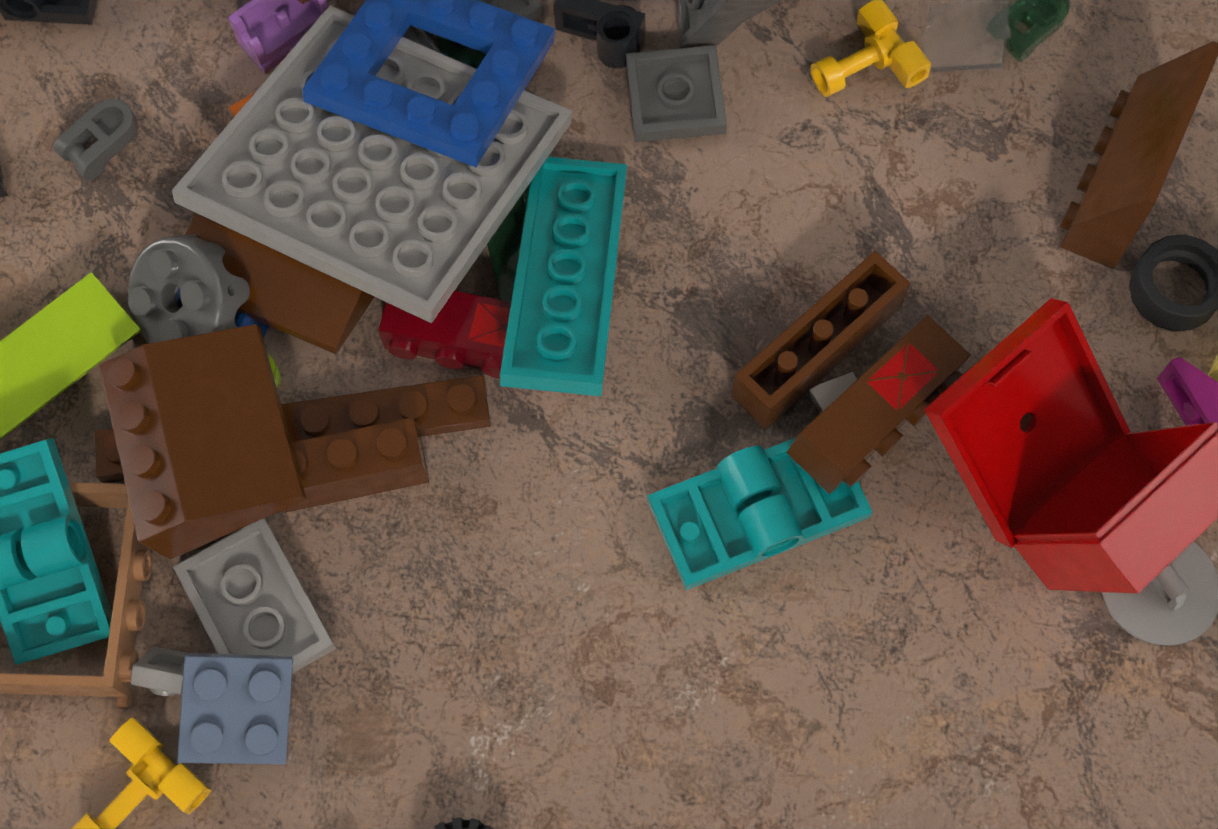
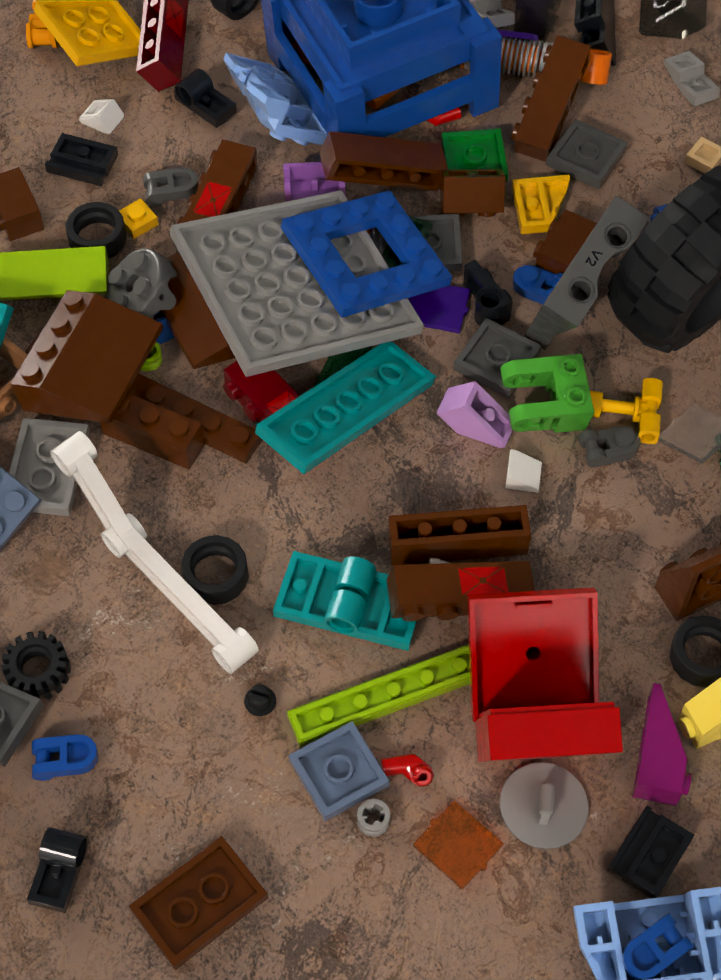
camera: 35 degrees right, 10 degrees down
none -> white piece [50,431,259,674]
none -> black tyre [65,202,126,259]
none -> yellow plate [119,198,159,239]
none -> reddish brown brick [177,139,258,224]
none -> black tyre [181,535,249,605]
none -> black piece [244,684,276,716]
none -> lime tile [287,644,470,747]
none -> sand blue plate [288,721,389,822]
none -> light grey bush [357,798,391,837]
none -> red arm [381,754,434,787]
none -> dark purple piece [408,285,470,334]
none -> clear orange piece [413,801,504,890]
none -> lavender slope [436,381,512,448]
none -> bright green brick [500,354,594,433]
none -> white slope [505,449,542,493]
none -> dark grey plate [578,426,641,467]

